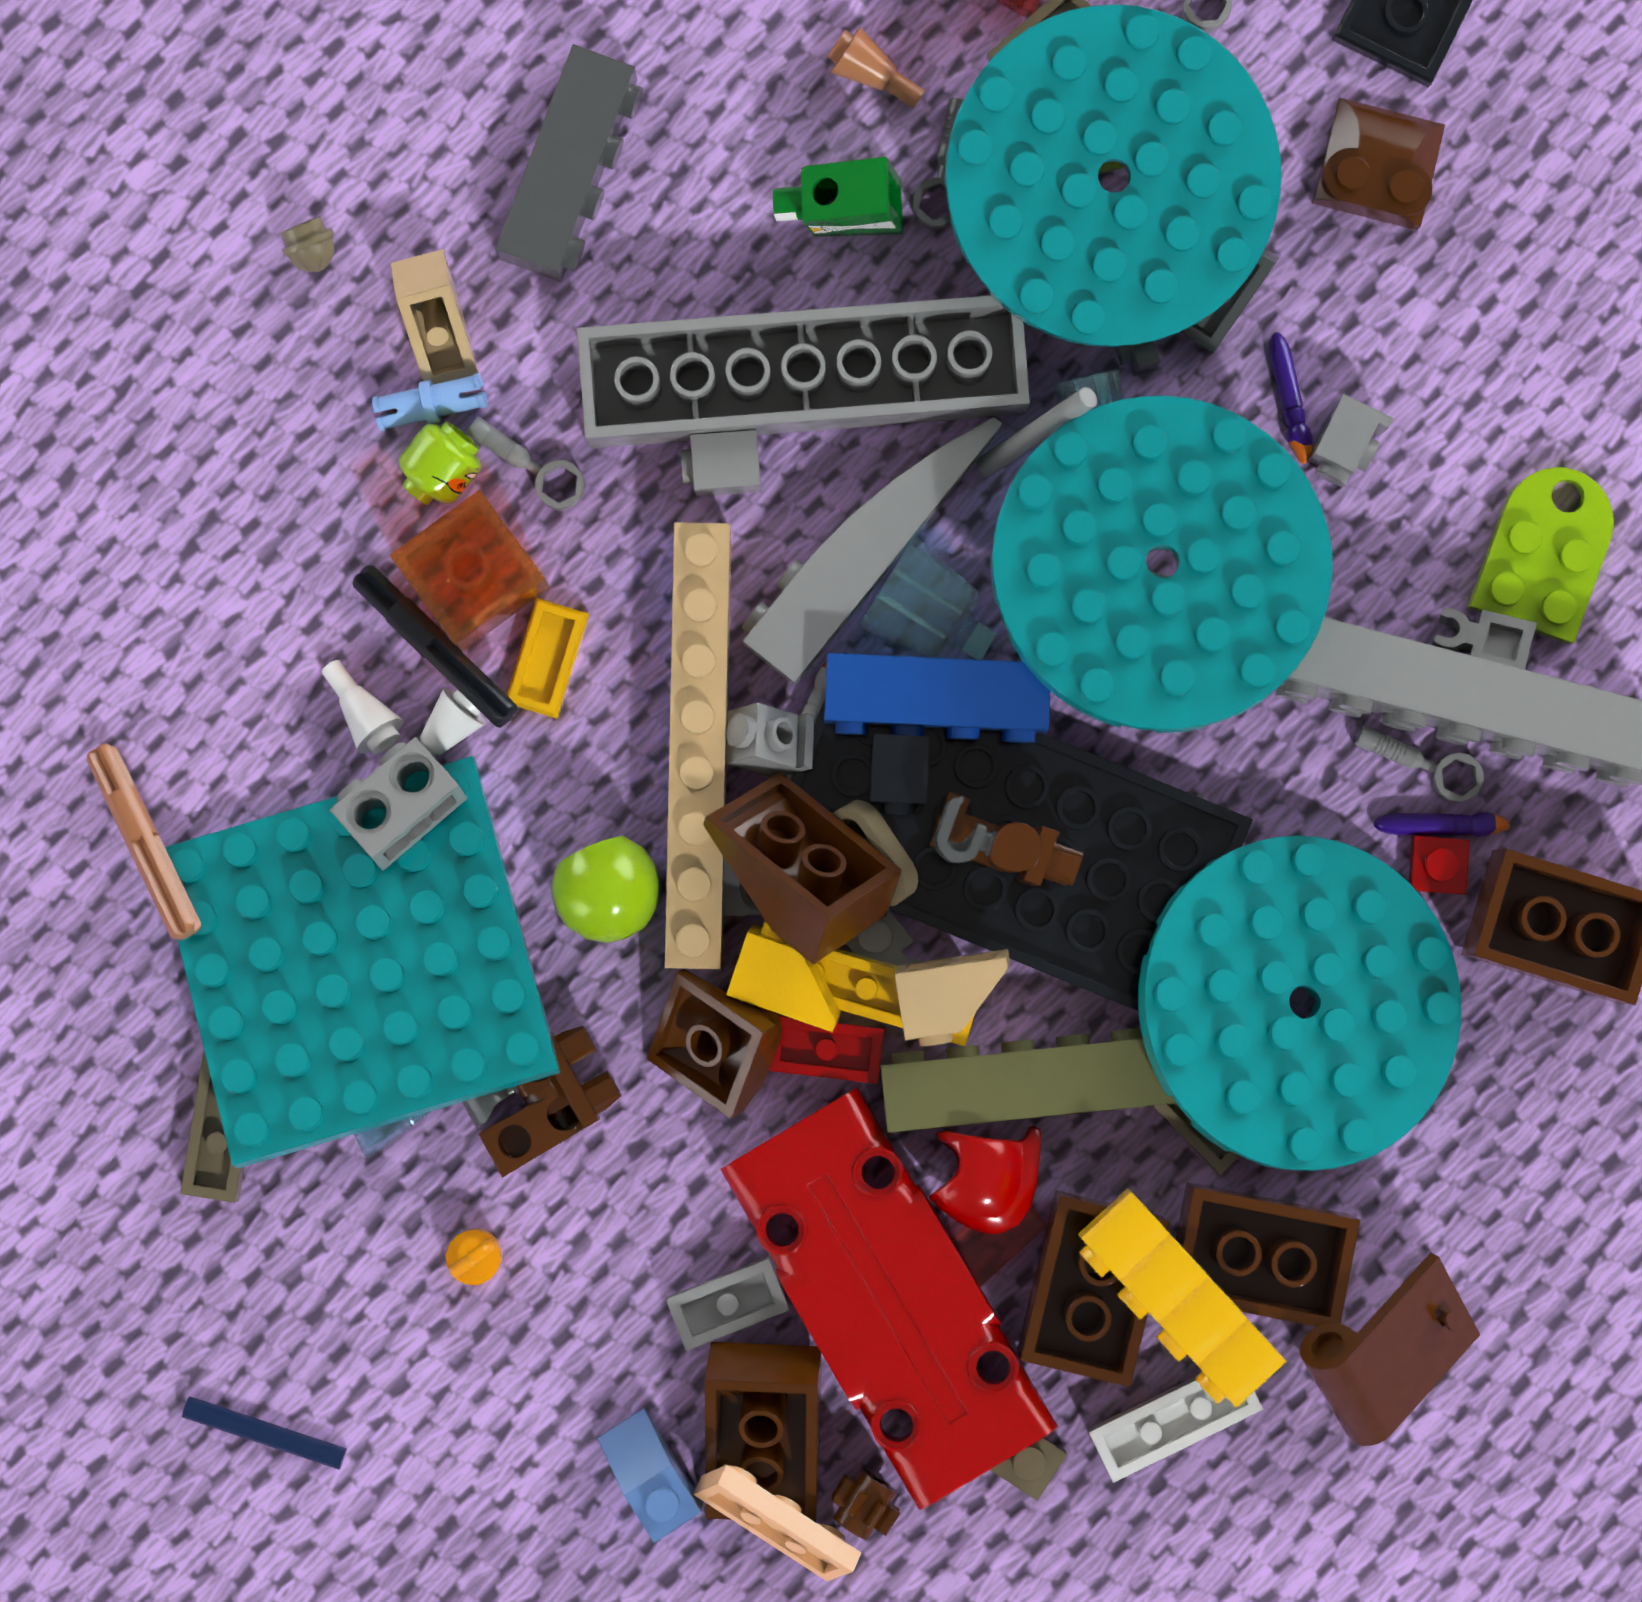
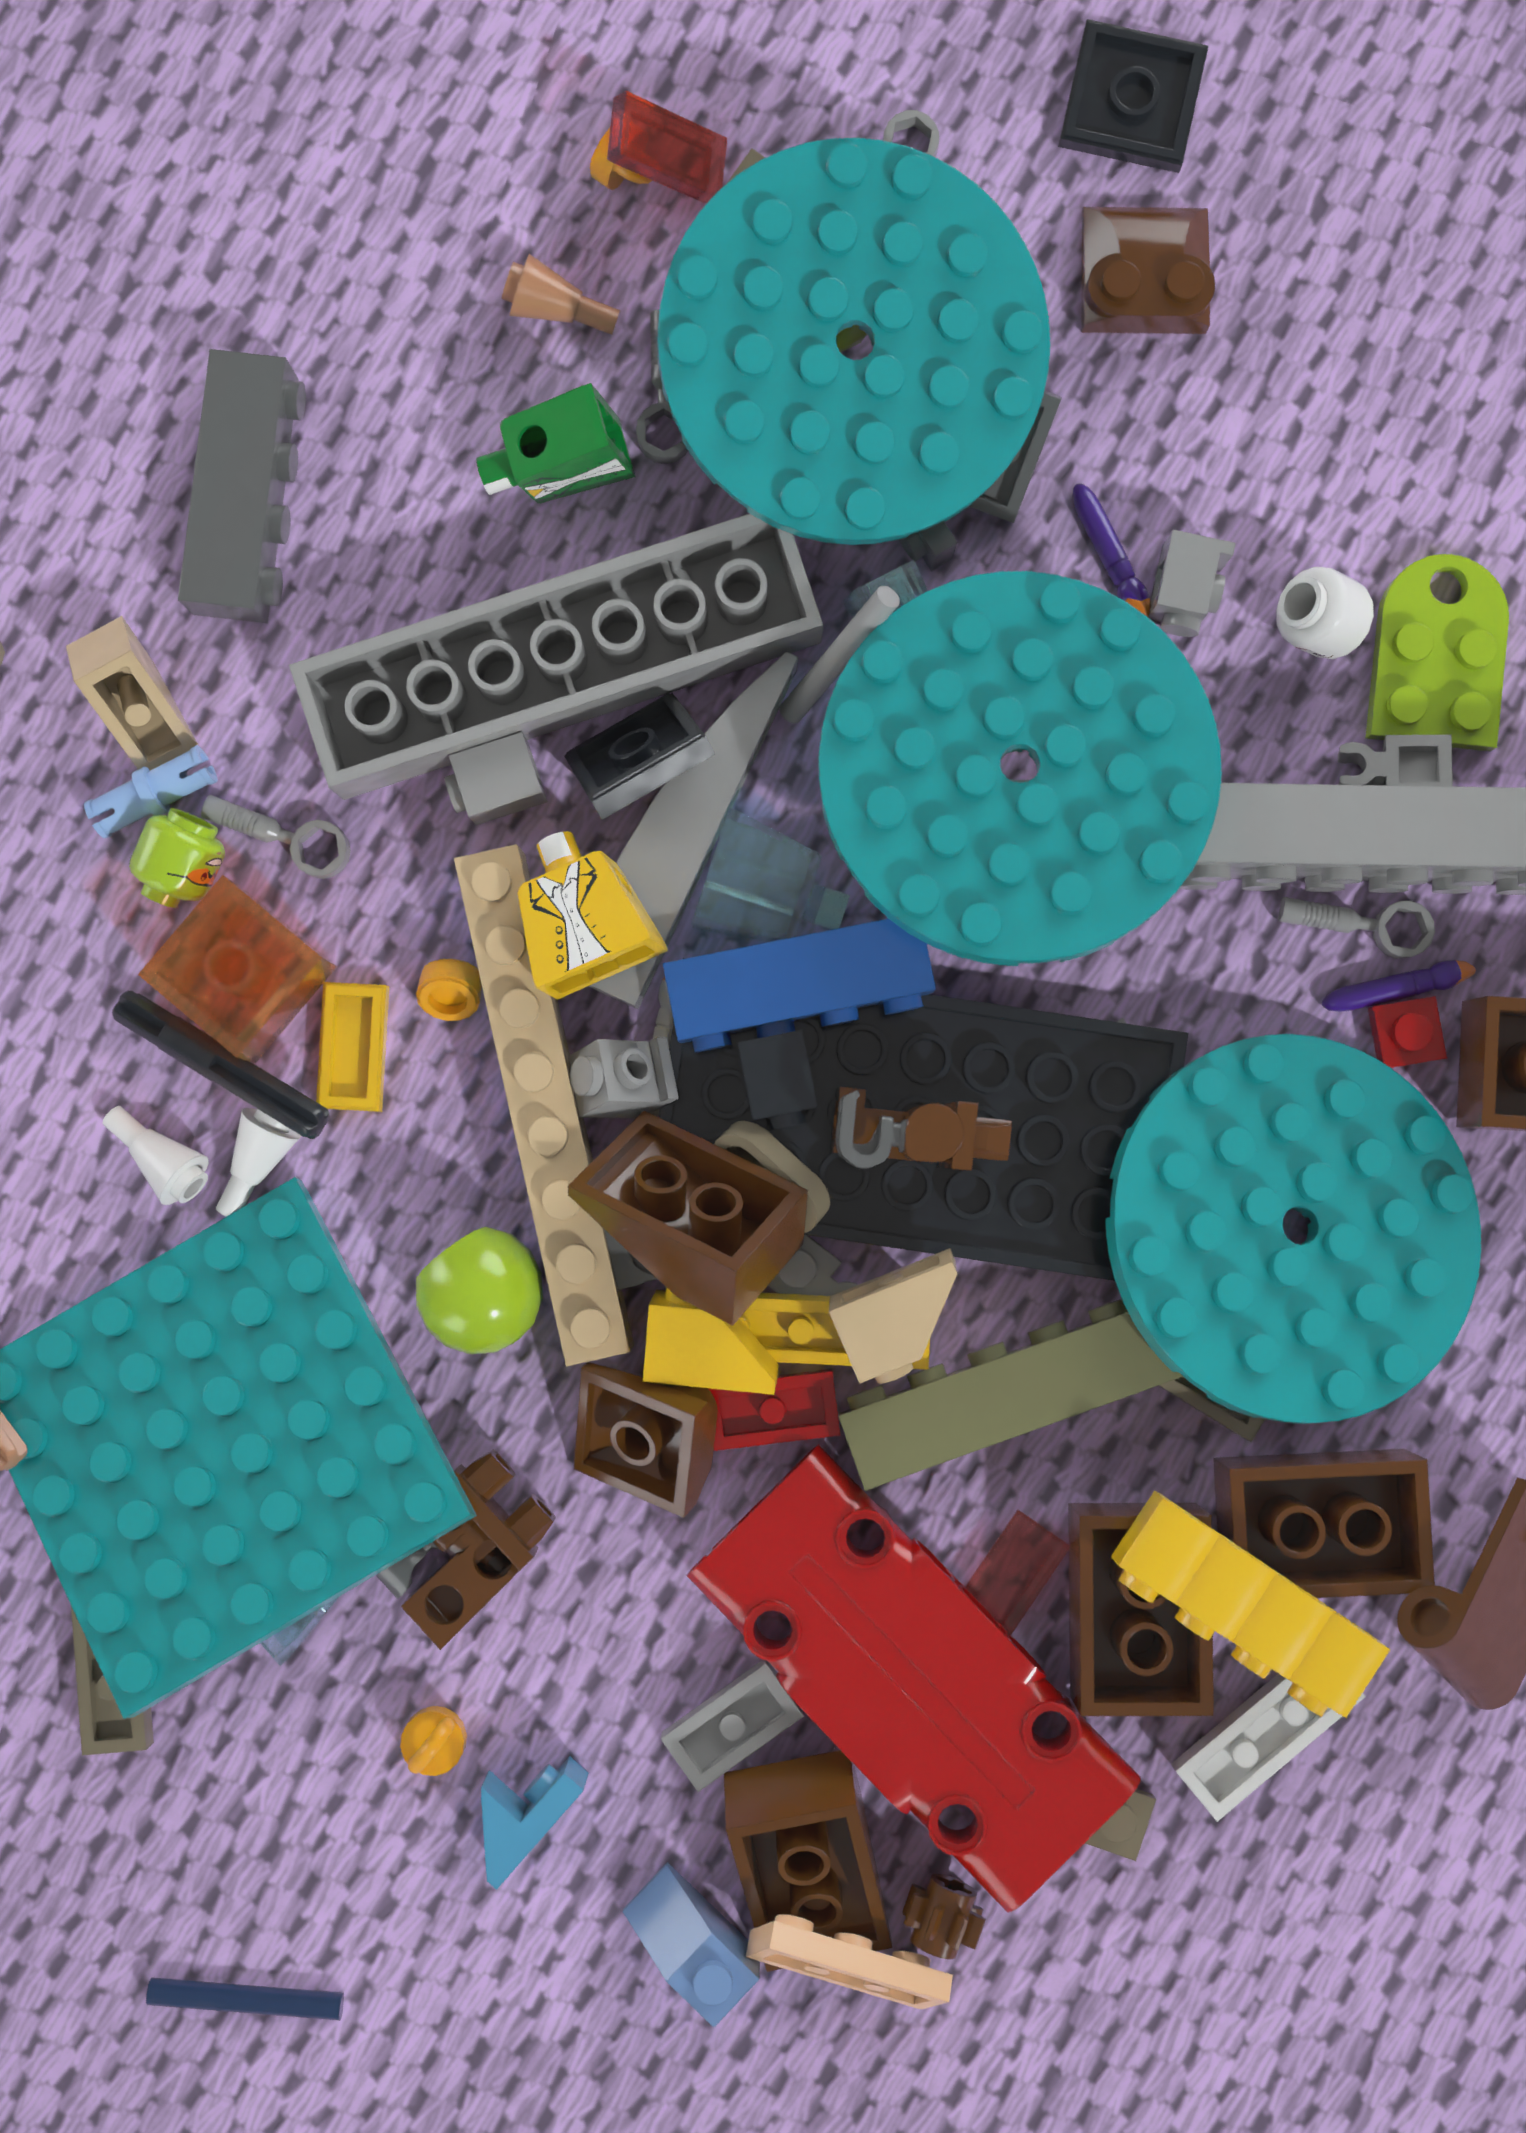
camera: 10 degrees left, 0 degrees up
light grey brick [330,736,467,871] -> none
red piece [929,1126,1041,1234] -> none
none -> light orange tile [416,959,482,1021]
none -> dark azure slope [481,1756,589,1890]
none -> yellow torso [517,831,668,1000]
none -> black tile [564,693,715,820]
none -> white head [1276,567,1374,659]

